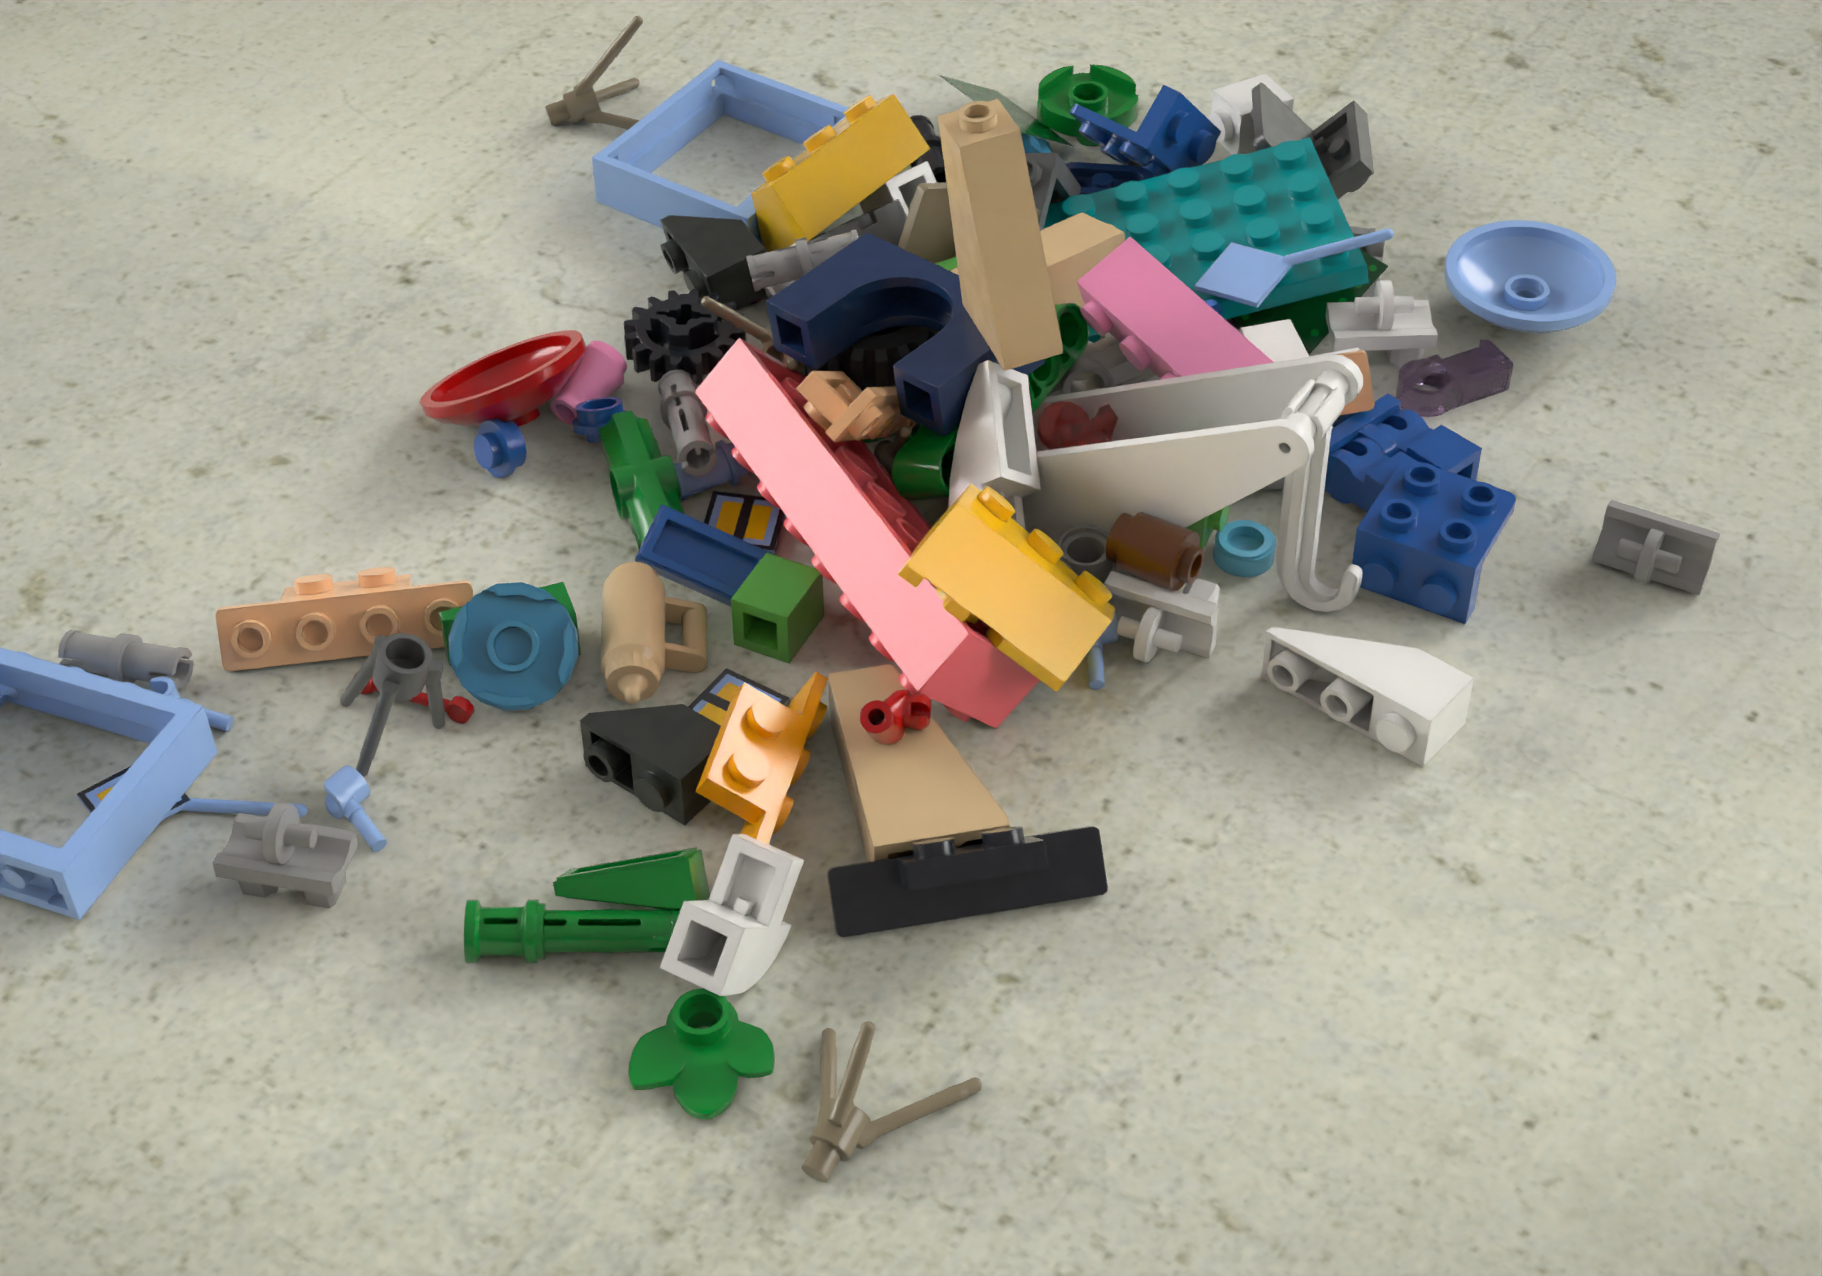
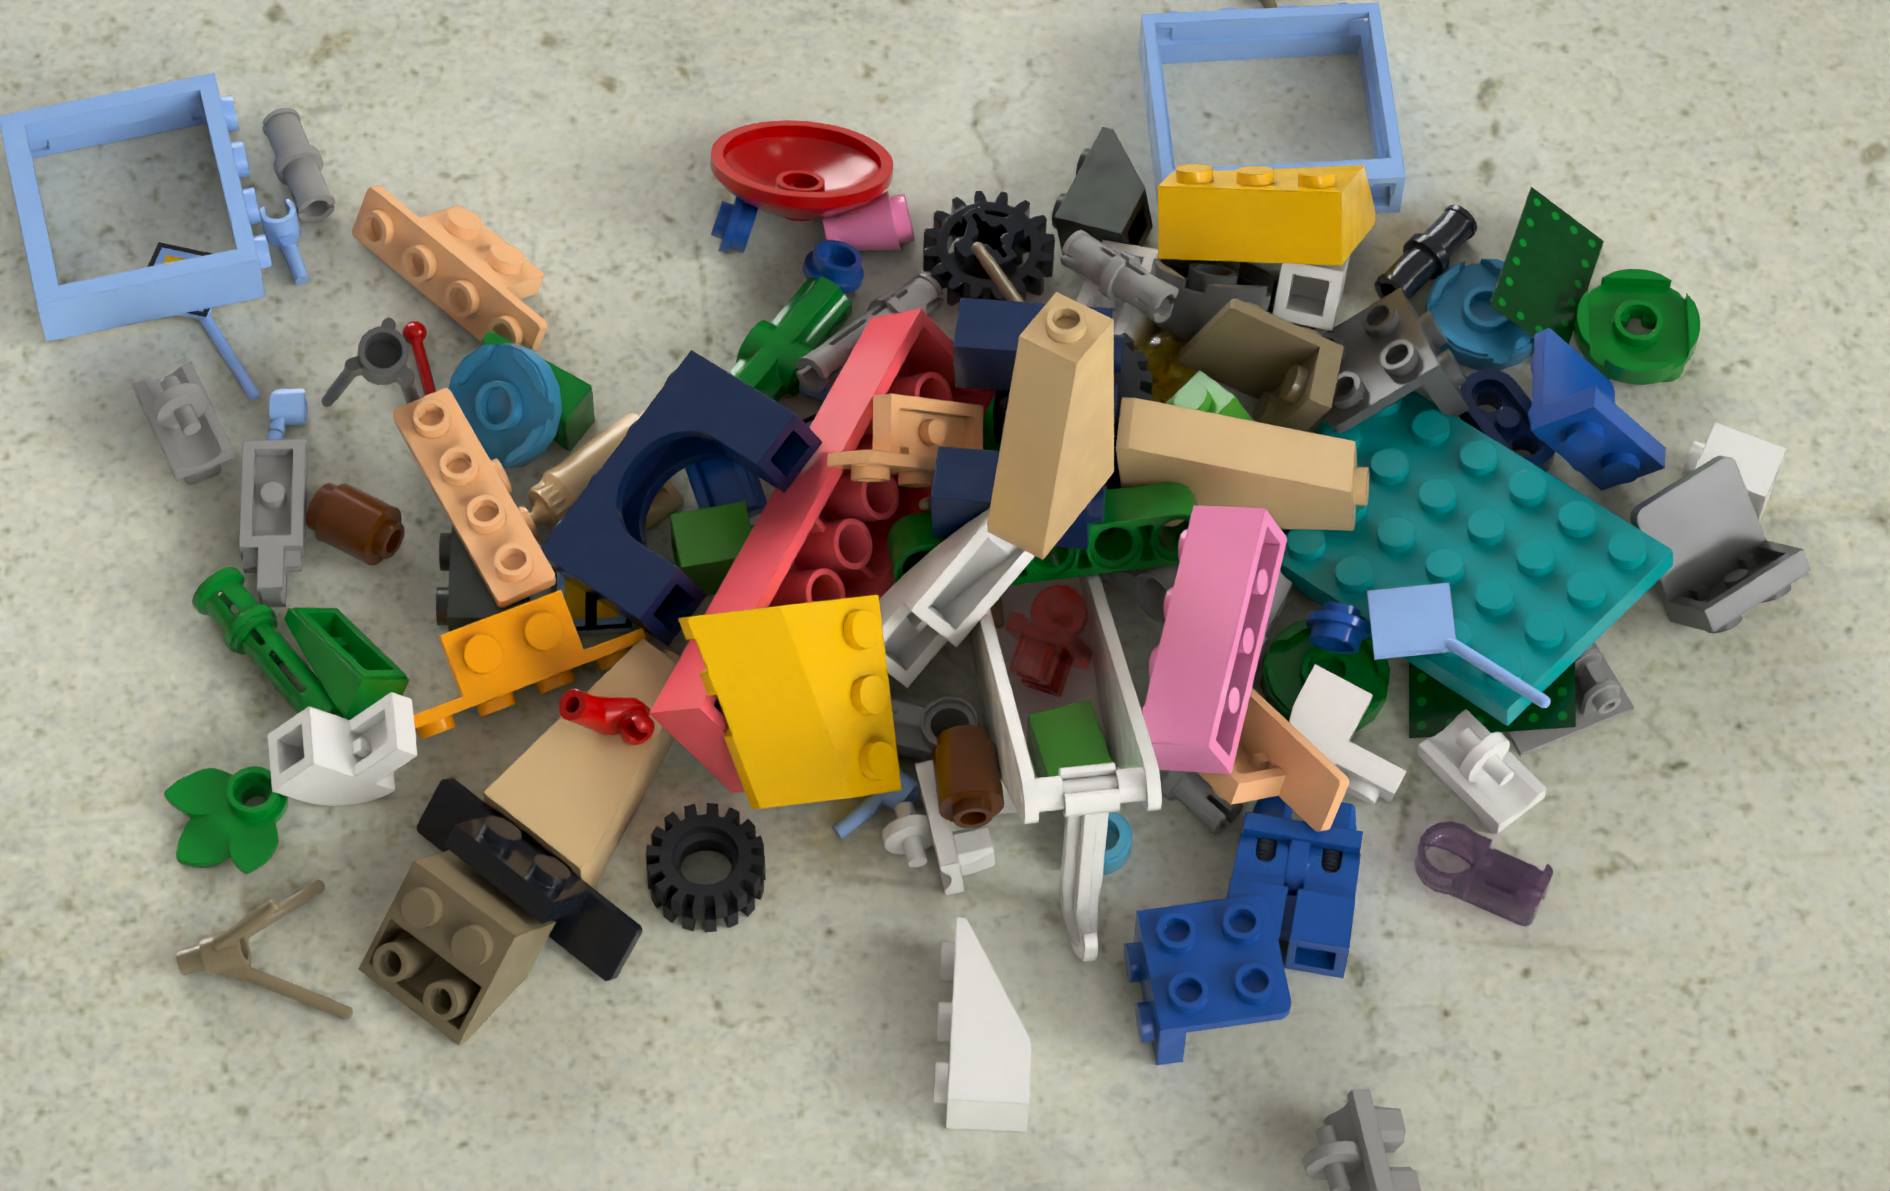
camera: 50 degrees right, 15 degrees up
light blue dish [1444,220,1616,333] -> none
none -> light grey hinge [239,439,308,607]
none -> reddish brown brick [306,483,405,565]
none -> dark tan slope [358,850,556,1045]
none -> light nougat bracket [393,388,556,608]
none -> dark blue arch [541,350,823,646]
none -> black tyre [646,803,766,932]

